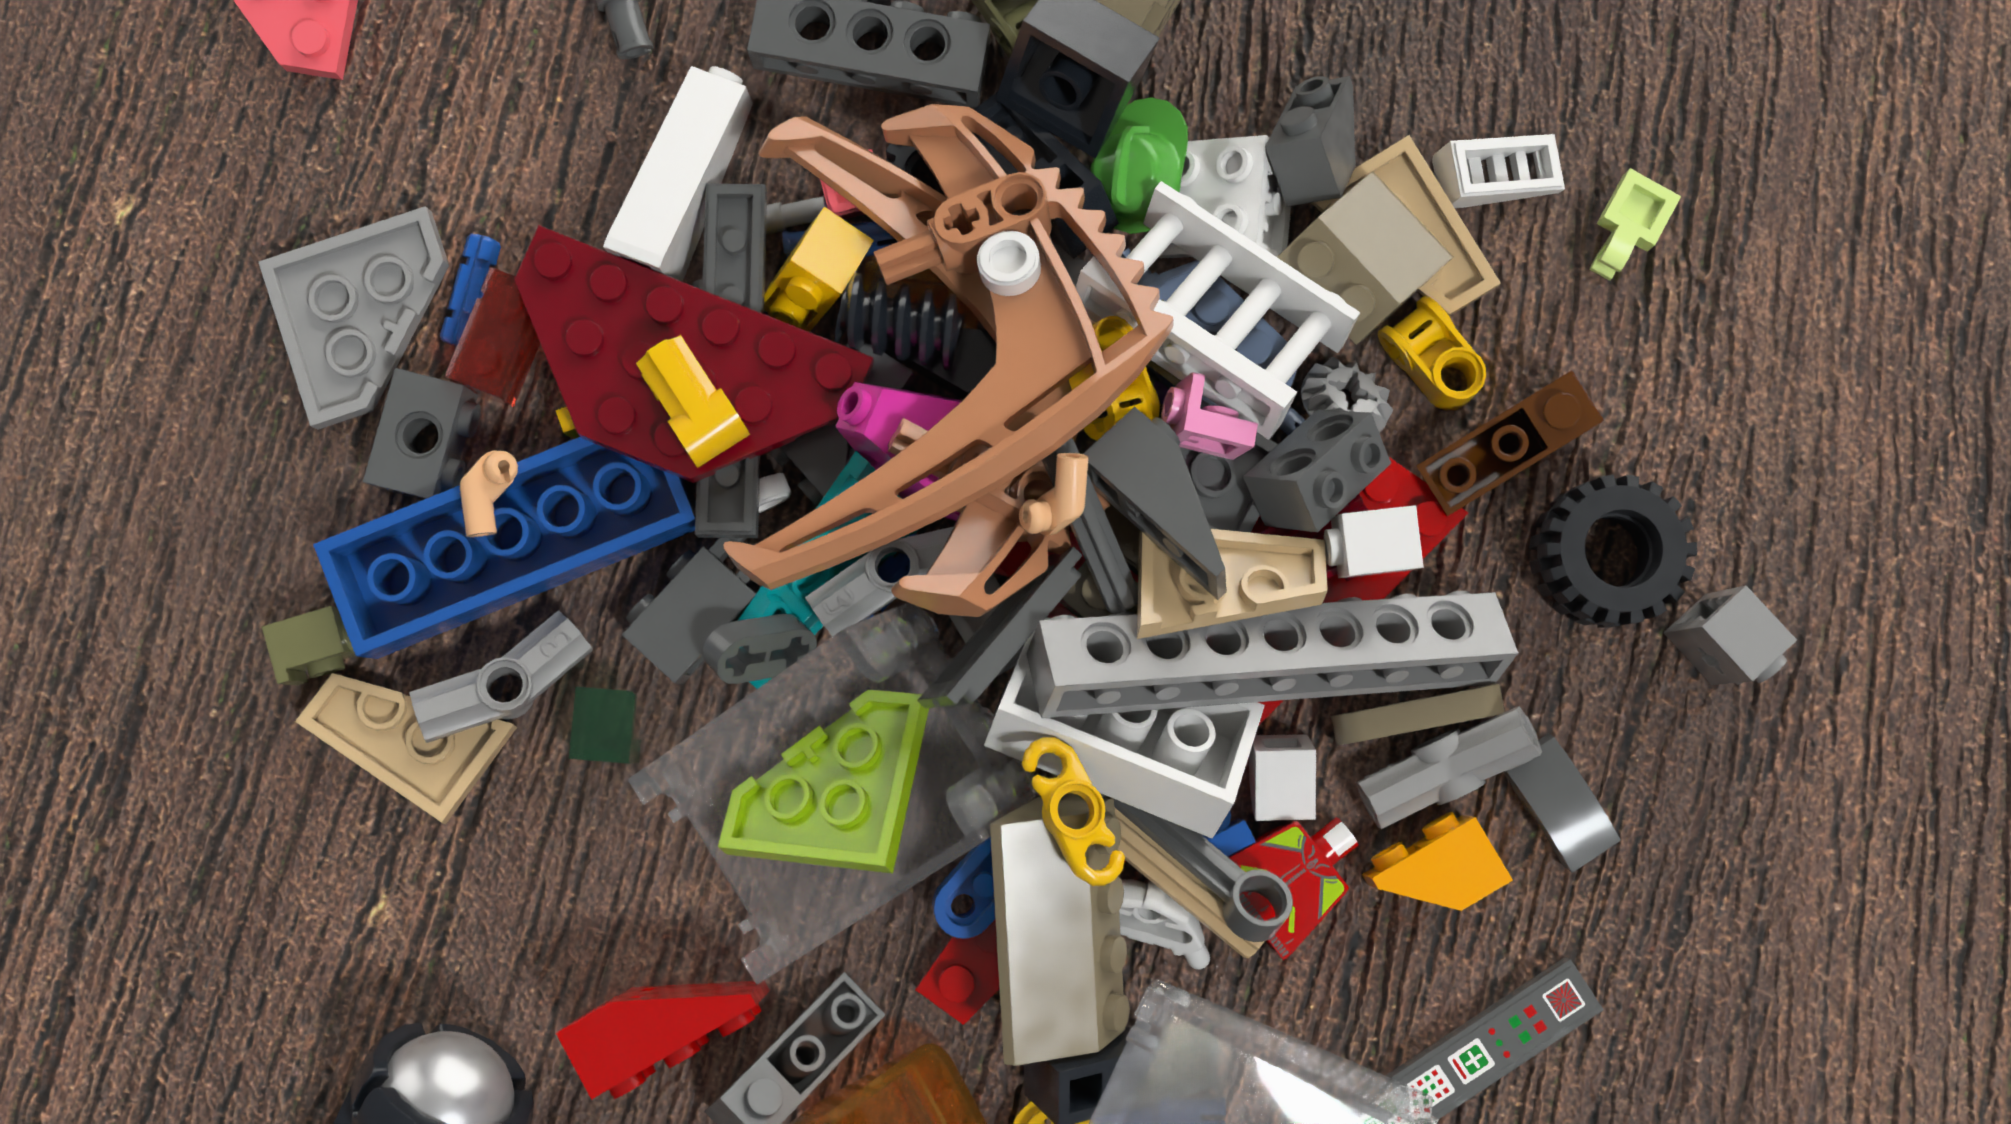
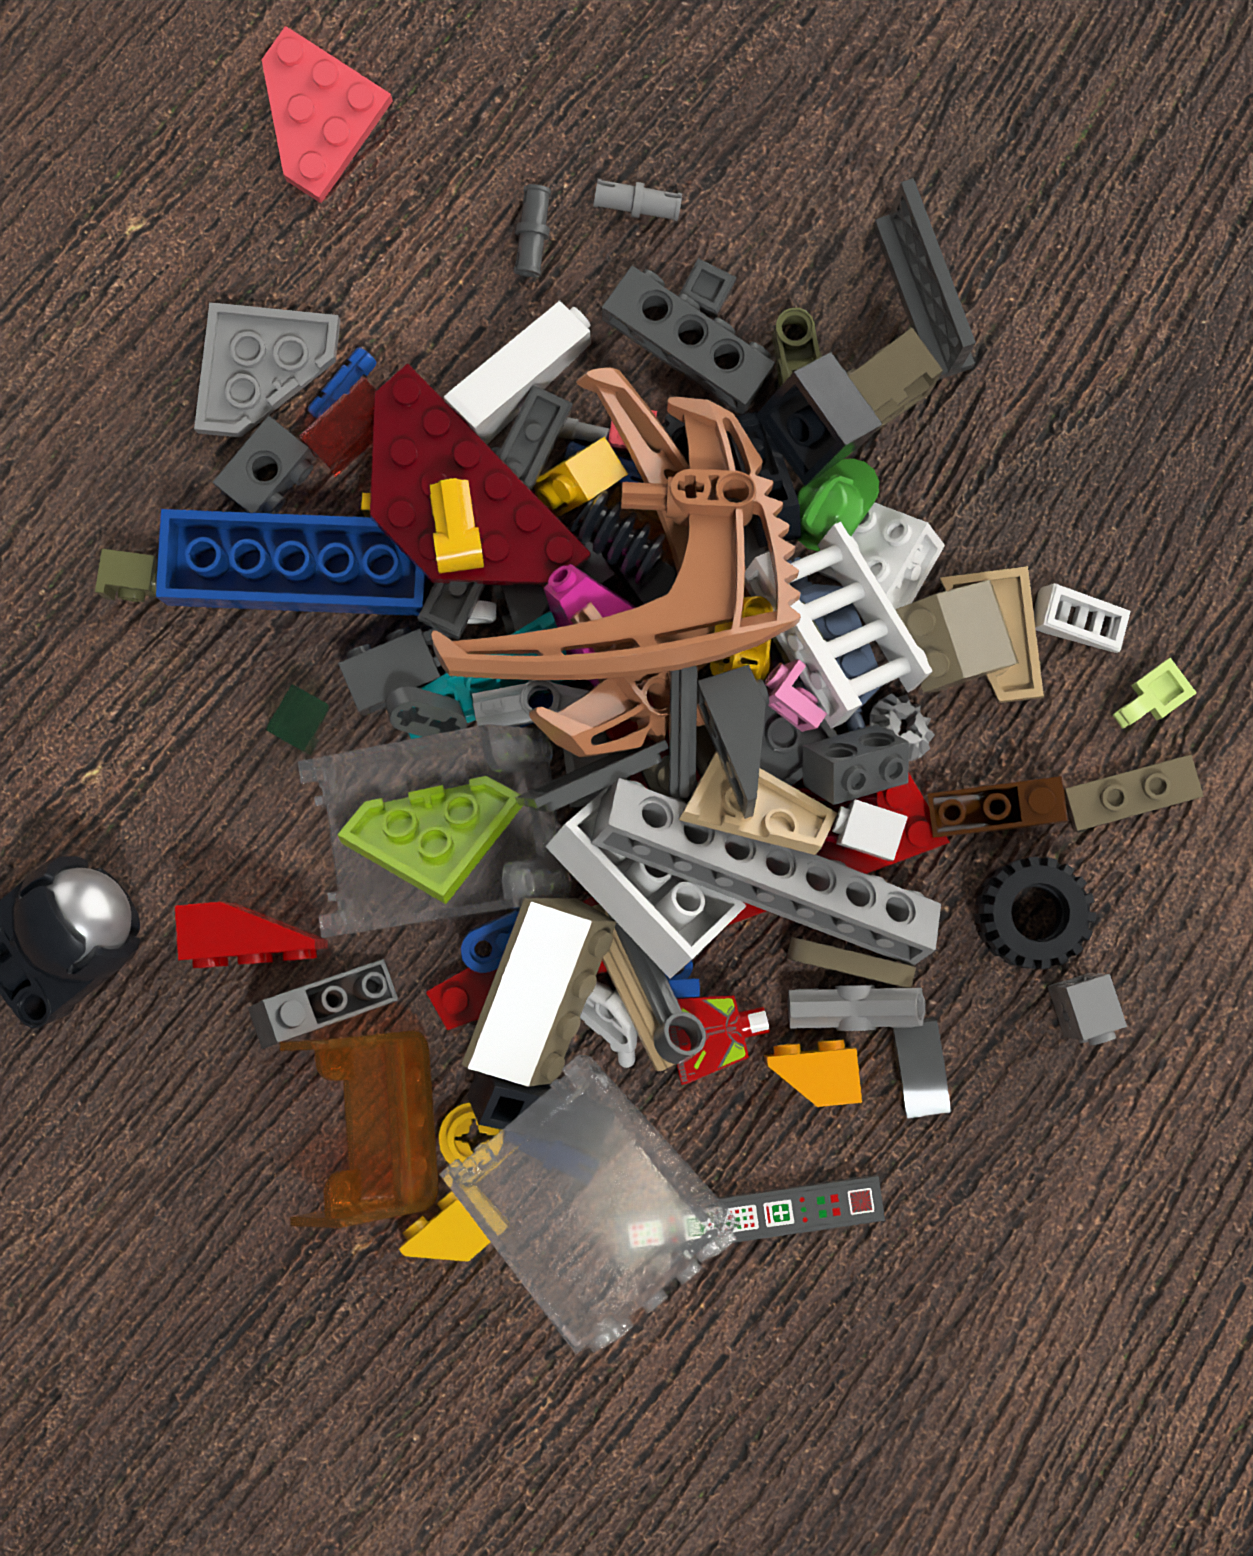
camera: 25 degrees right, 0 degrees up
tan wing [295,673,517,825] -> none
light grey piece [409,610,593,743] -> none
light nougat arm [460,450,518,537] -> none
white tile [977,231,1041,296] -> none
light nougat arm [1019,453,1088,536] -> none
yellow piece [1022,737,1125,886] -> none
white brick [1248,734,1316,821] -> none
dark grey slope [1265,76,1356,206] -> none
yellow piece [1378,295,1486,411] -> none
none -> dark tan plate [1064,755,1204,832]

